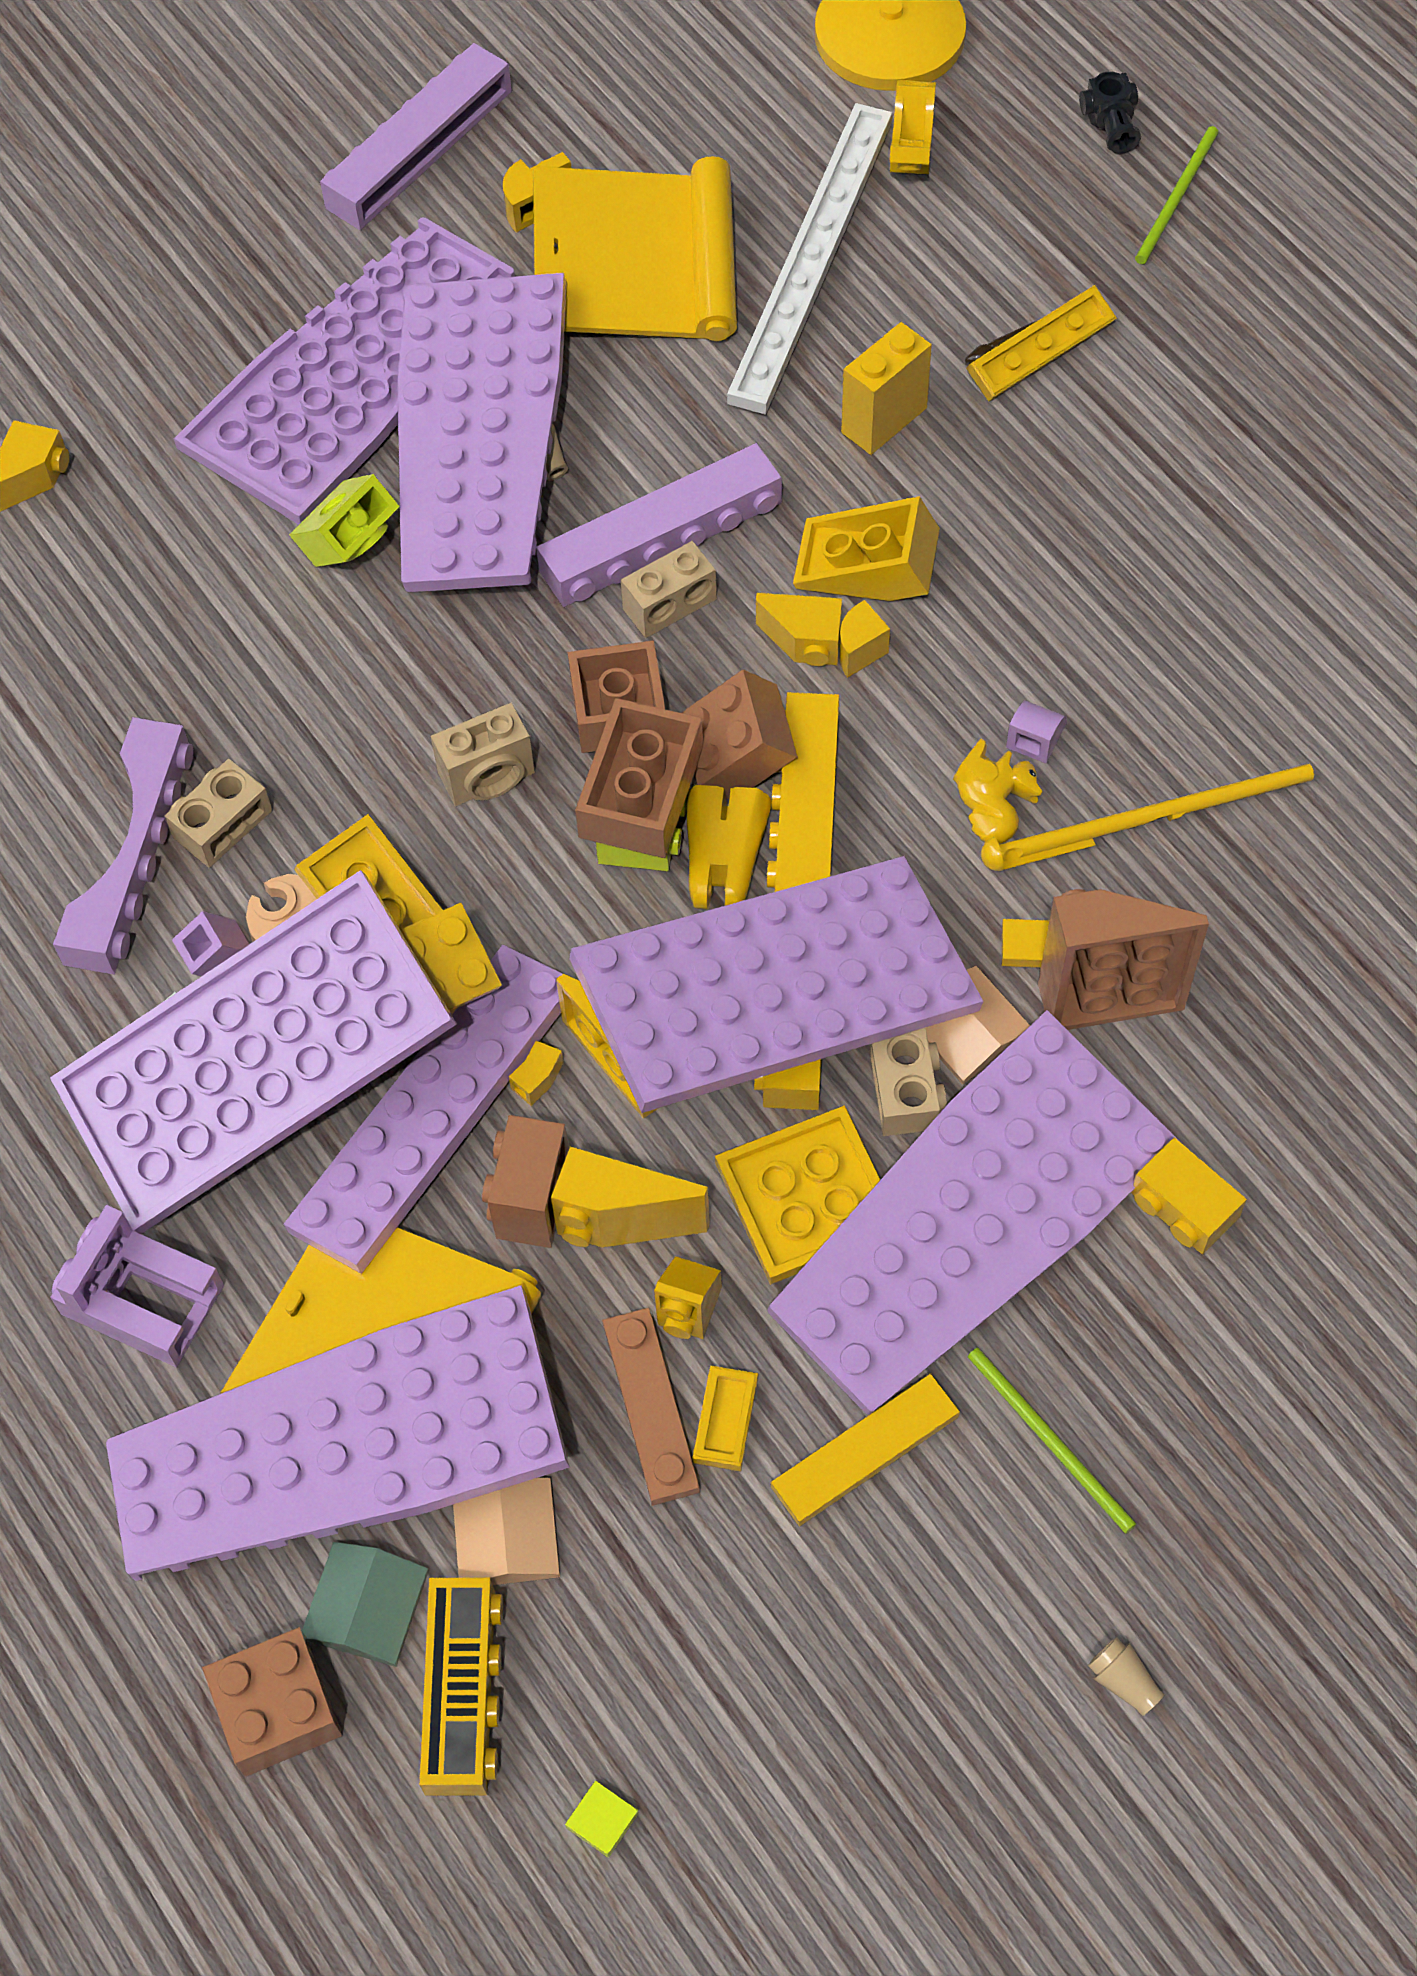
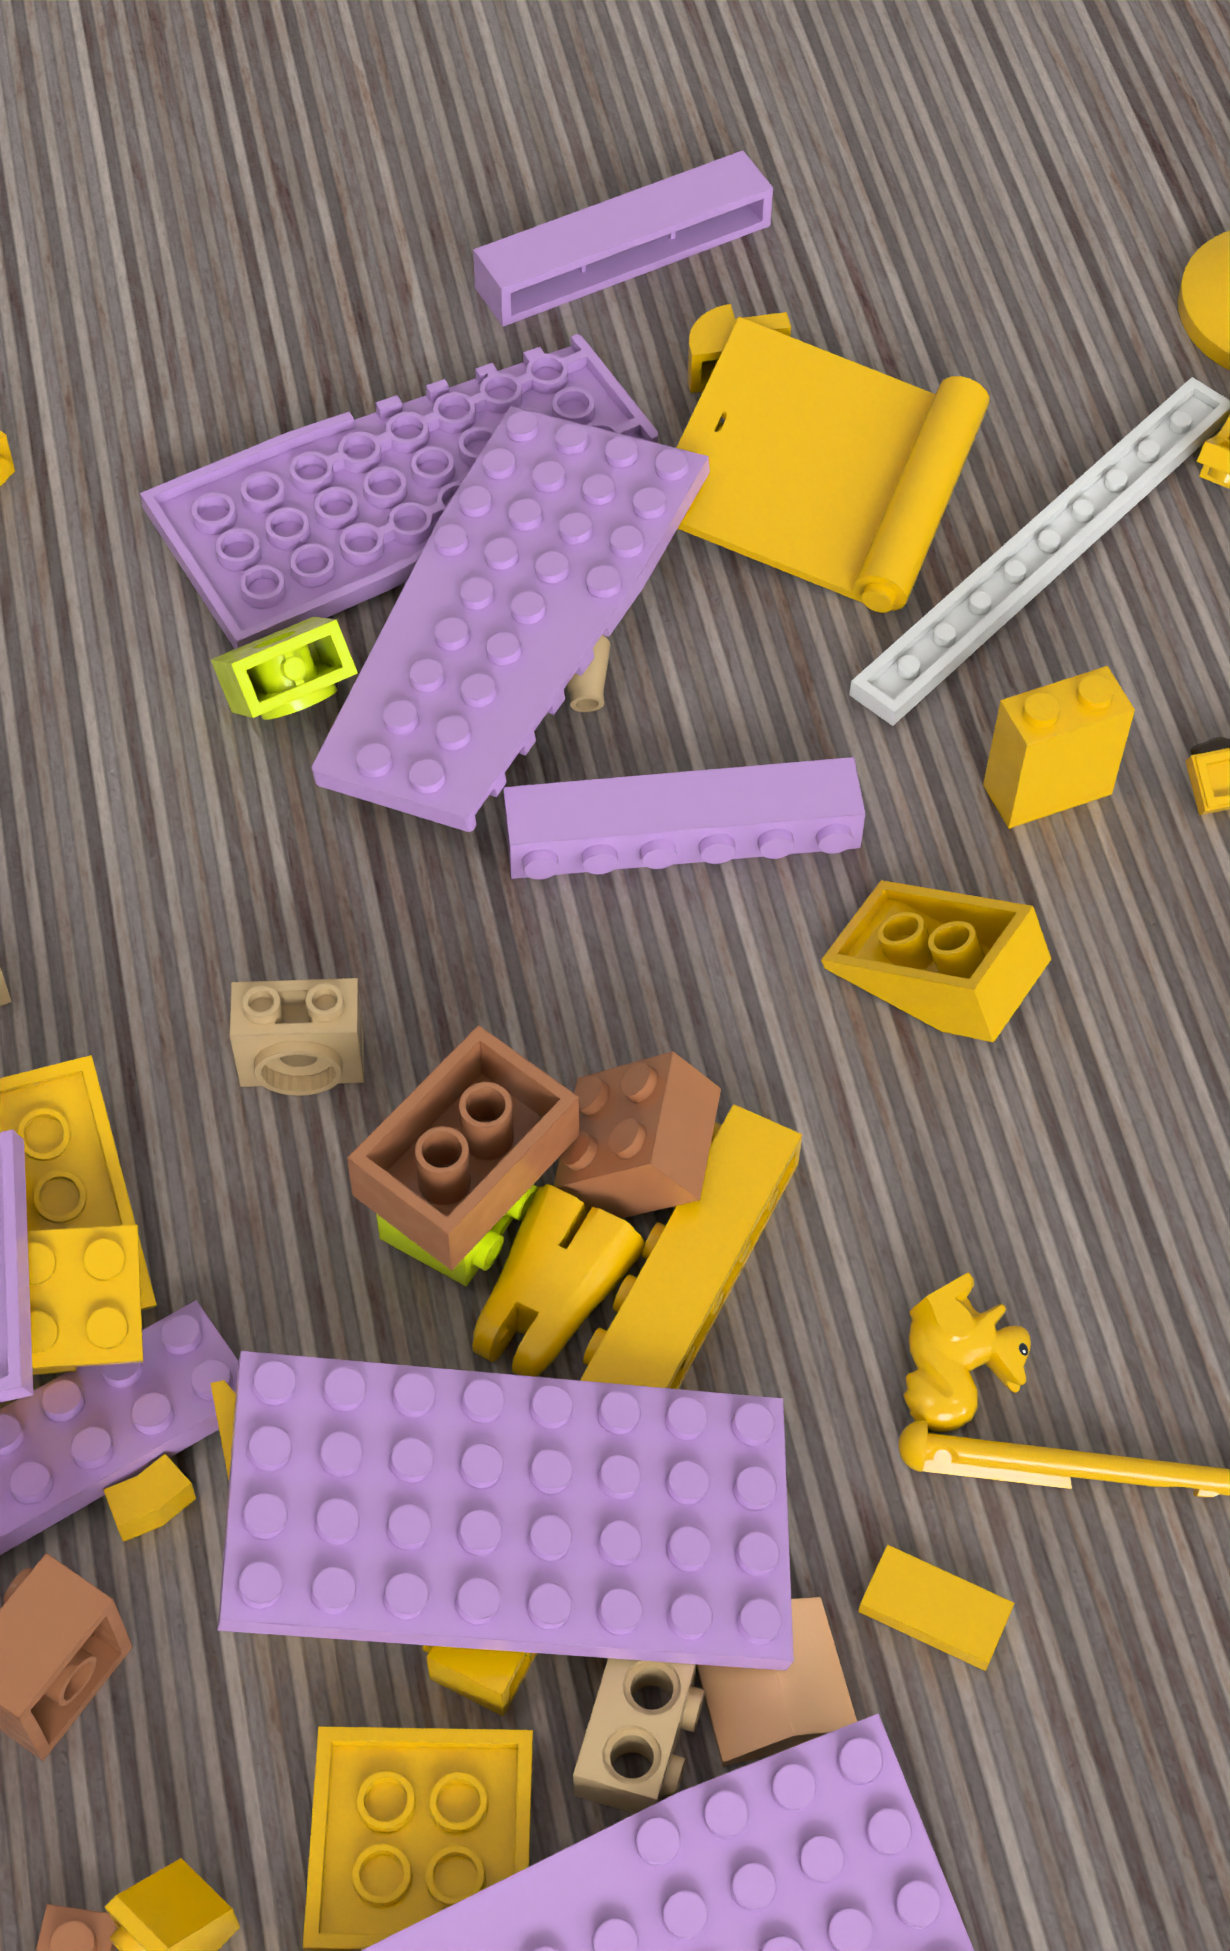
camera: 20 degrees right, 5 degrees down
yellow slope [551,1147,710,1248] -> none
nougat brick [567,640,665,753] -> none
tan brick [620,541,717,638] -> none
yellow slope [756,593,842,666] -> none
yellow brick [839,600,890,678] -> none
lavender brick [1006,701,1067,763] -> none
nougat slope [1038,889,1209,1030] -> none

